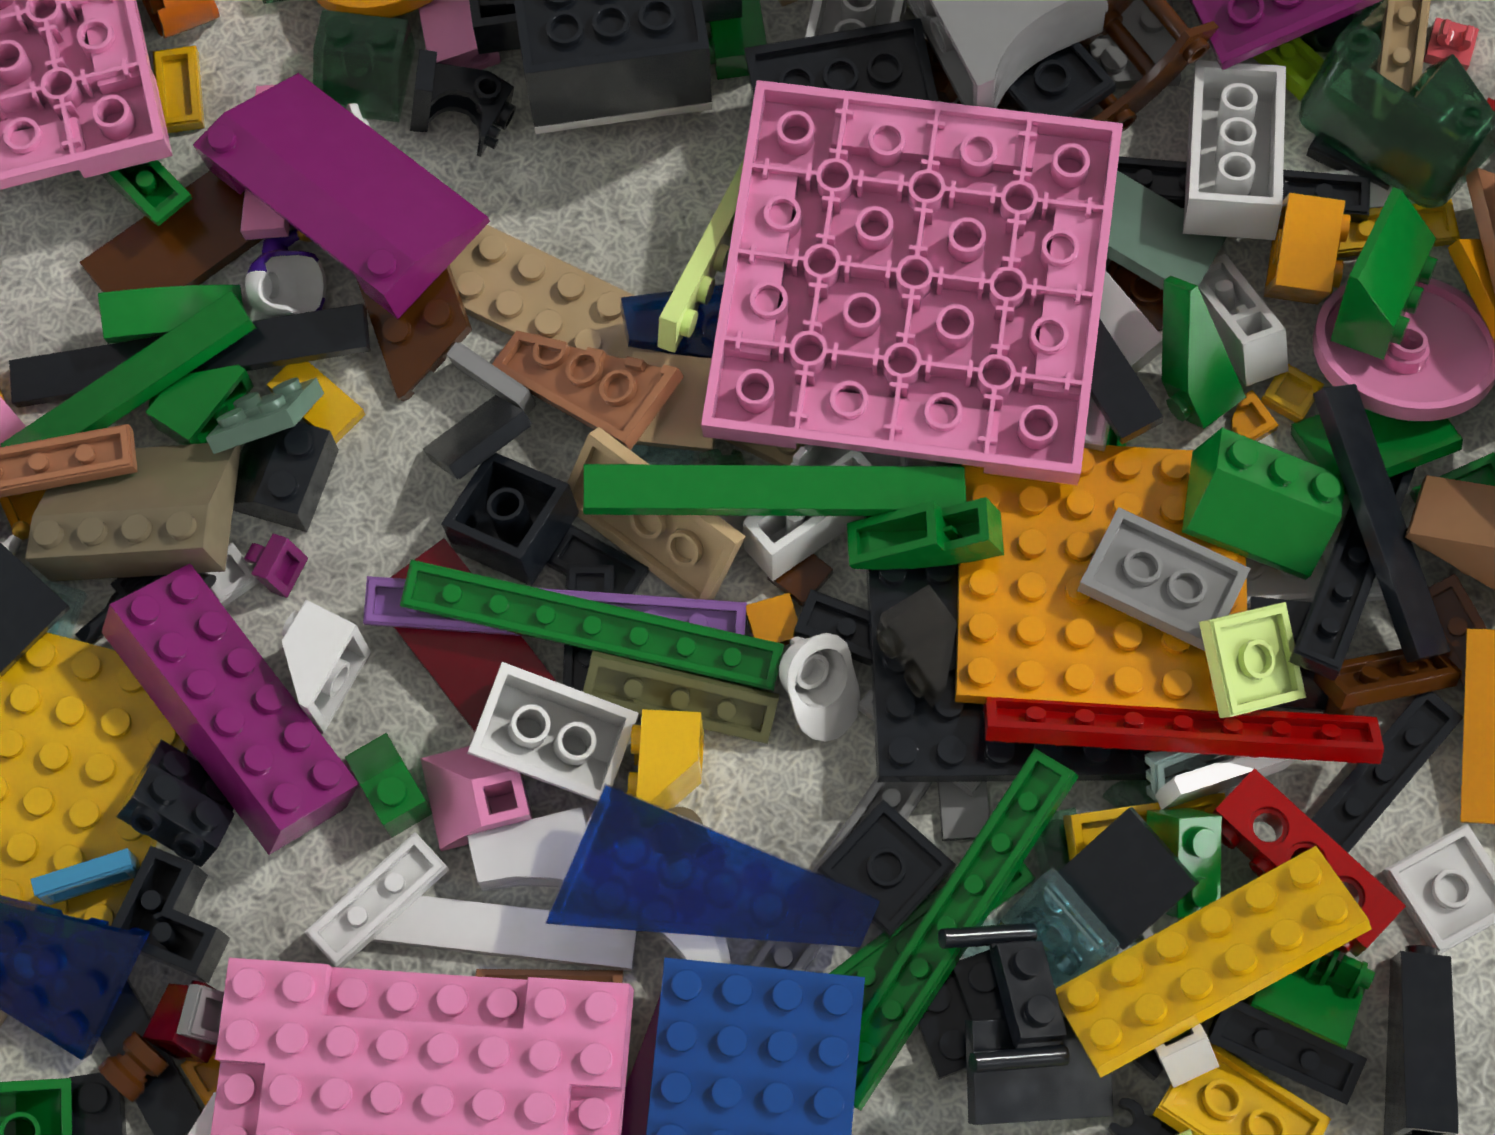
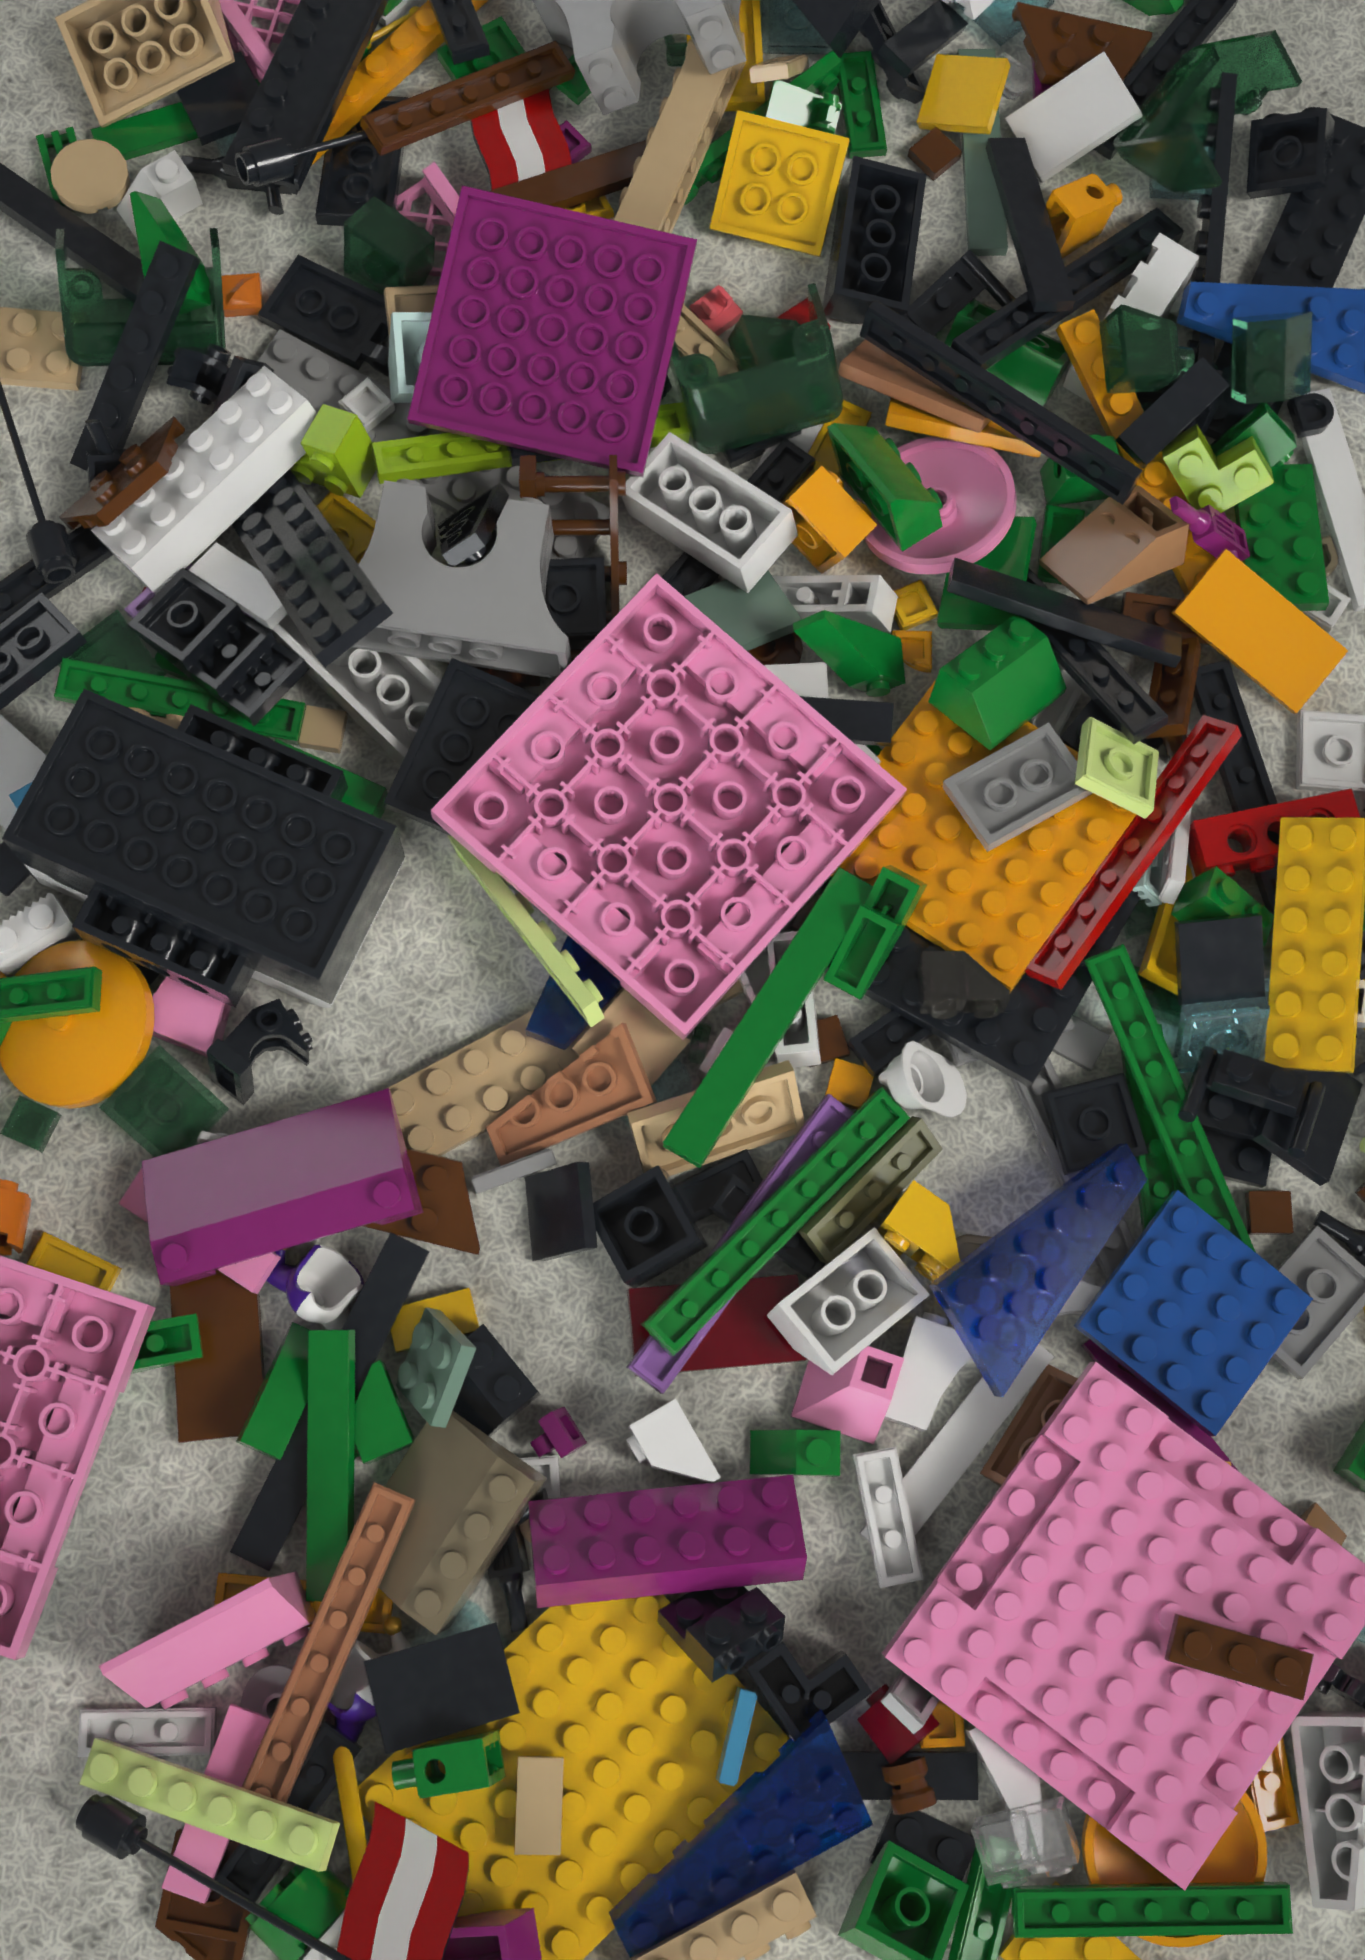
camera: 65 degrees left, 5 degrees up
none -> reddish brown tile [1245,1191,1294,1235]

